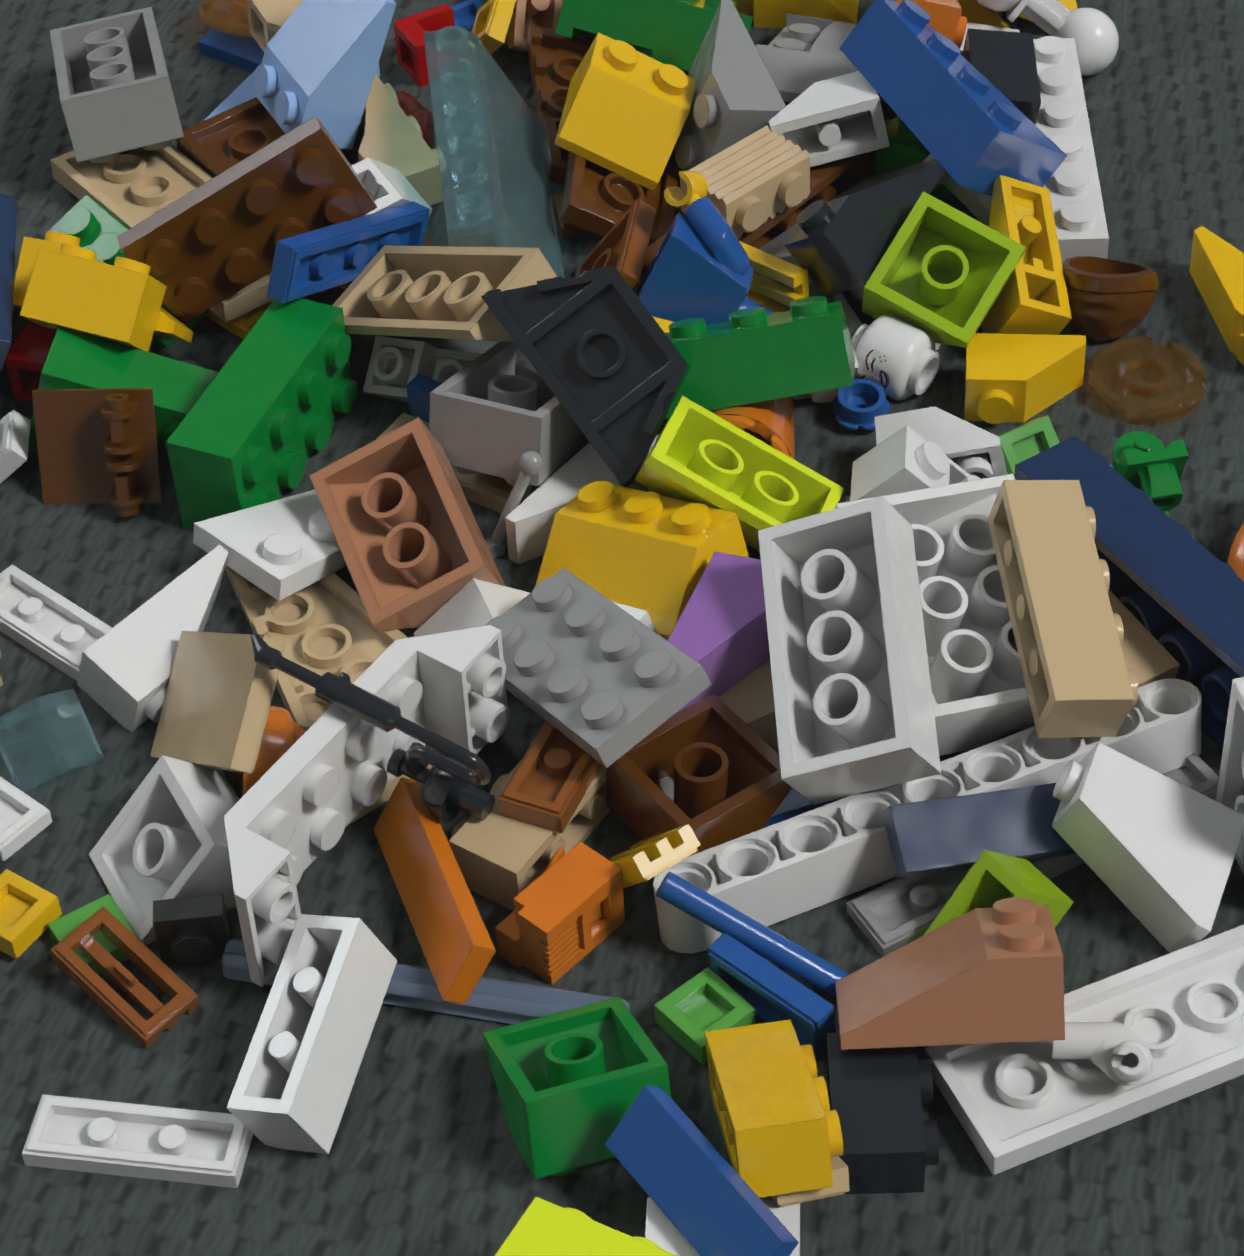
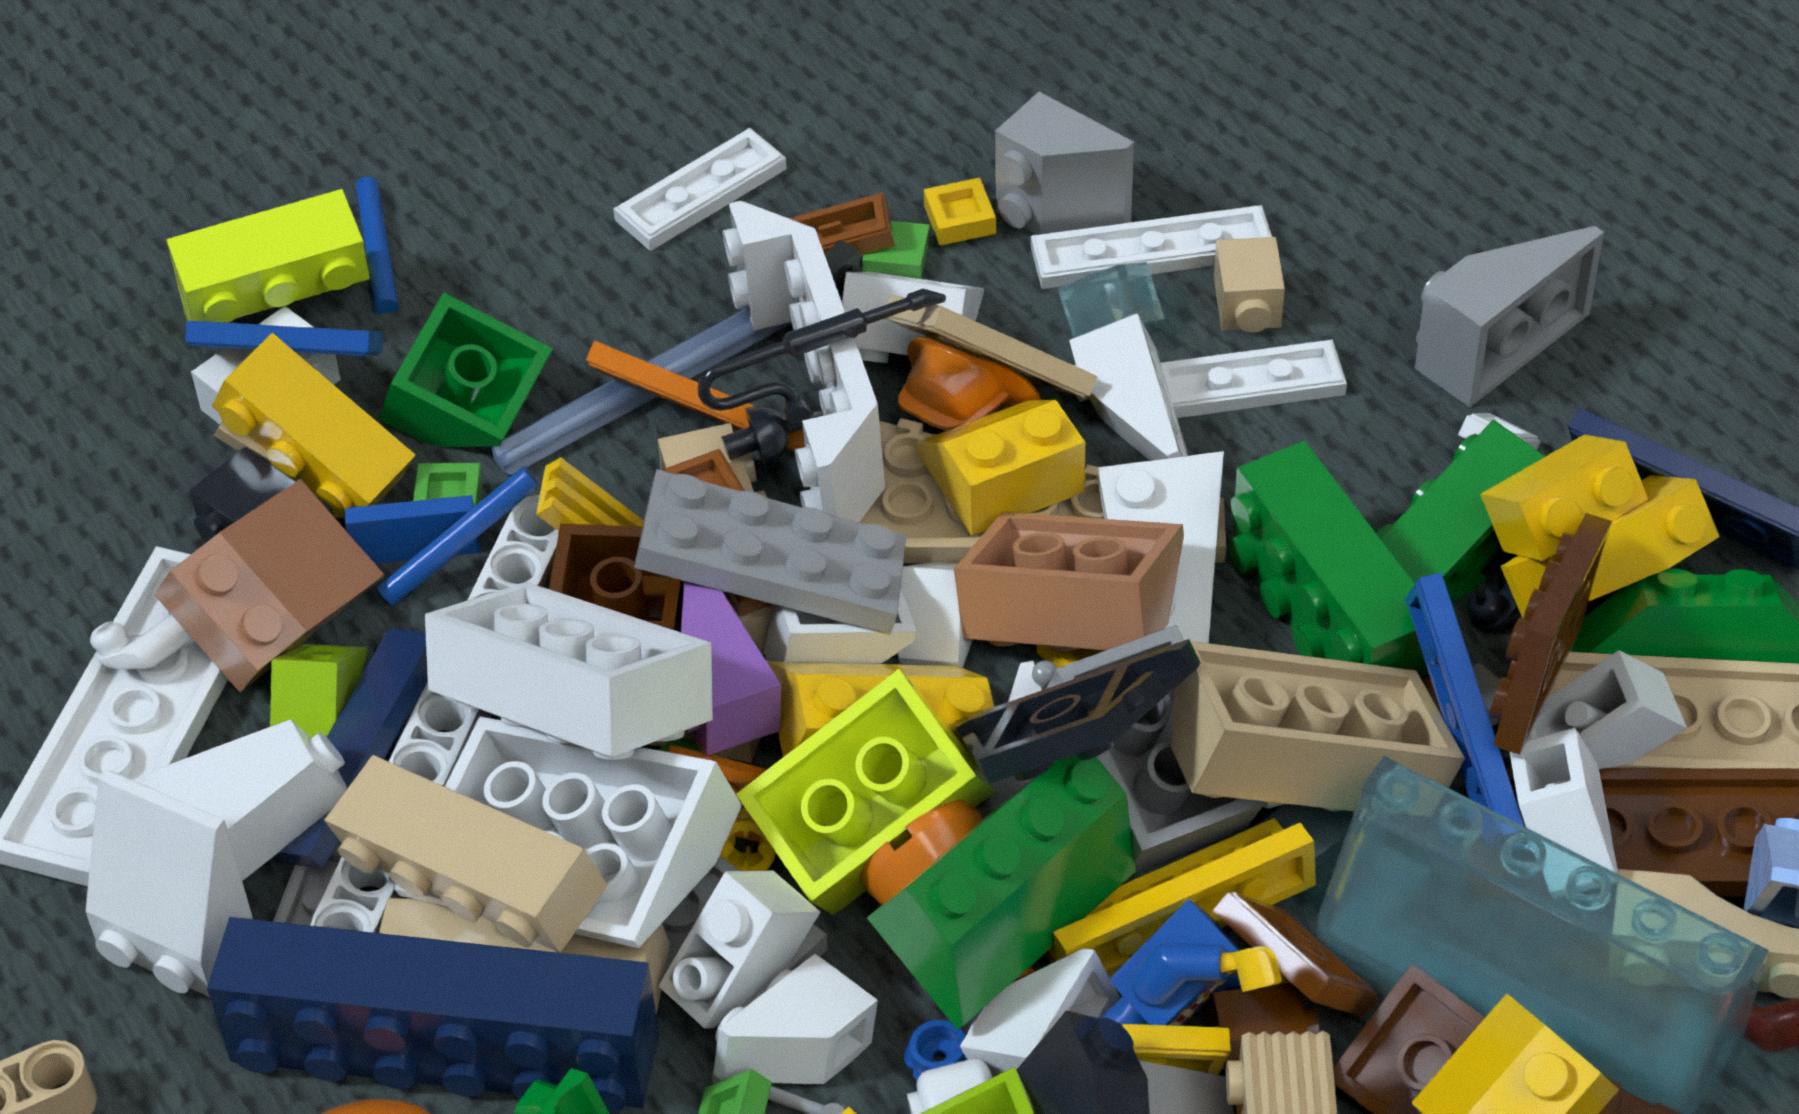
camera: 130 degrees right, 5 degrees up
reddish brown hinge [32,388,163,517] -> none
white brick [226,914,397,1154] -> none
orange piece [495,842,625,985] -> none
none -> yellow slope [915,400,1086,536]

